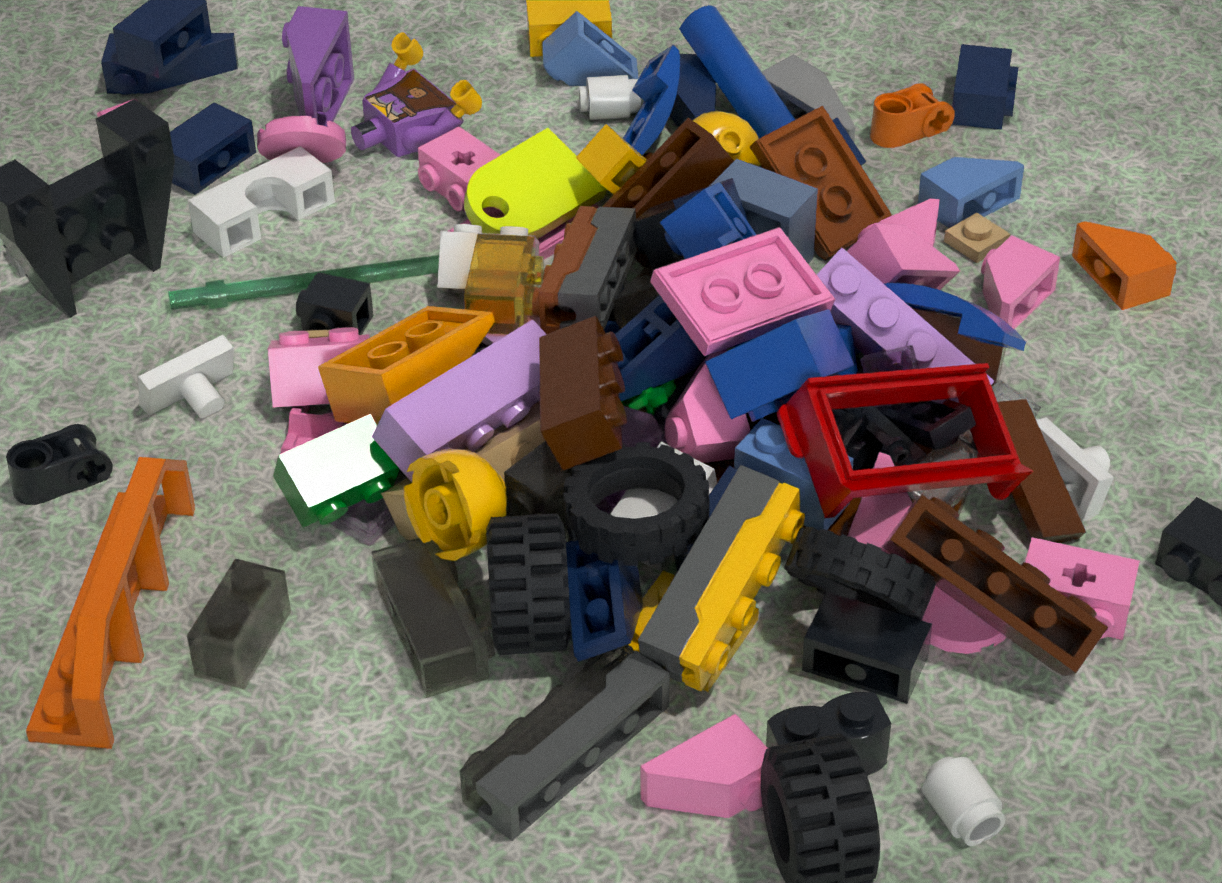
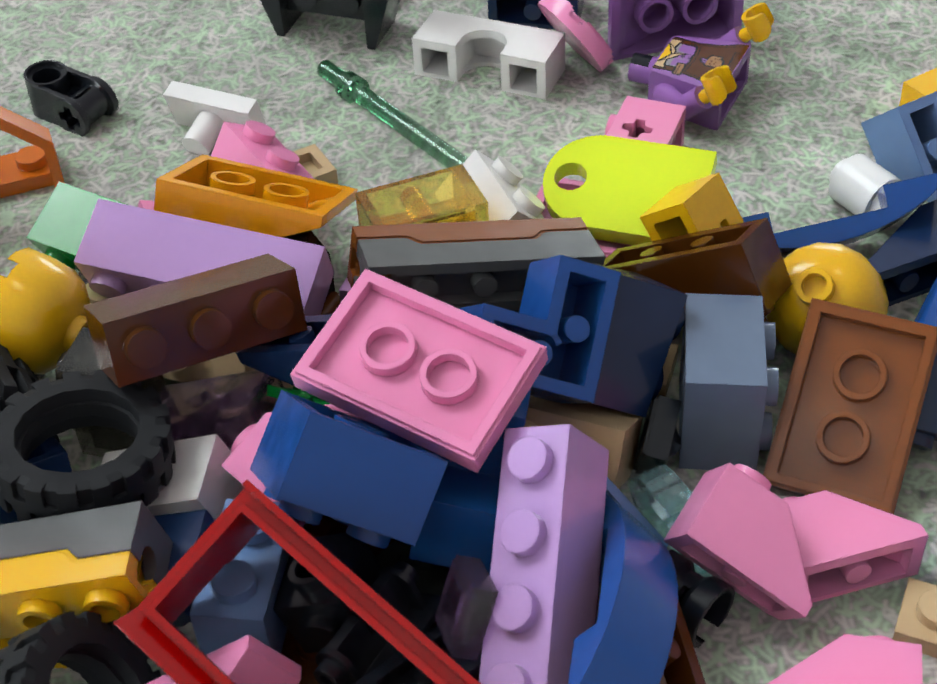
camera: 65 degrees right, 0 degrees up
black brick [296,272,373,335] -> none

